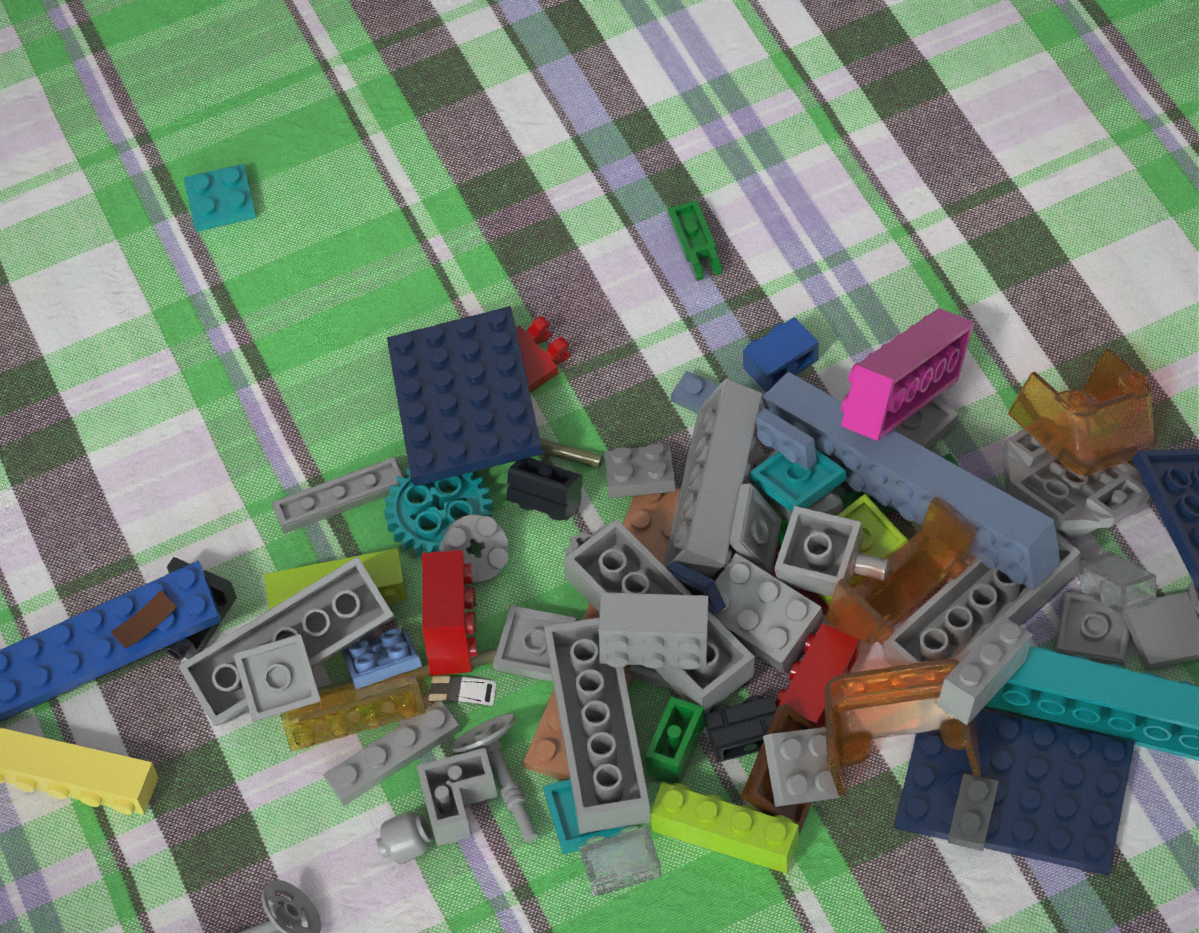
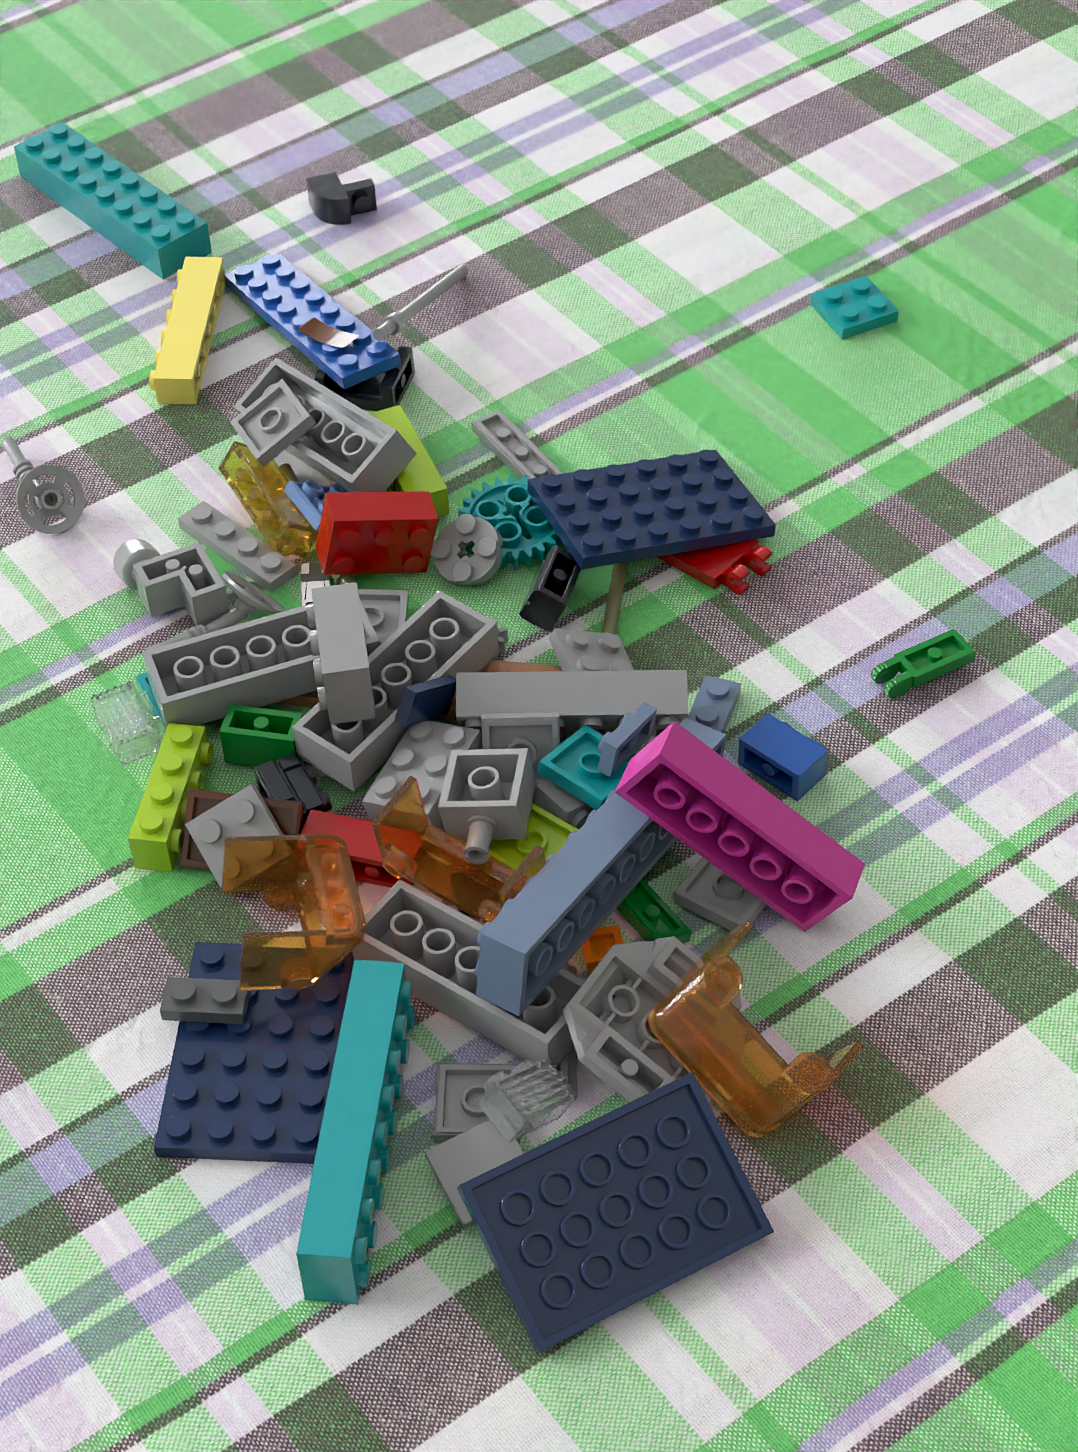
camera: 75 degrees right, 10 degrees down
light grey brick [937,616,1034,725] -> none
none -> light grey bar [373,264,468,341]

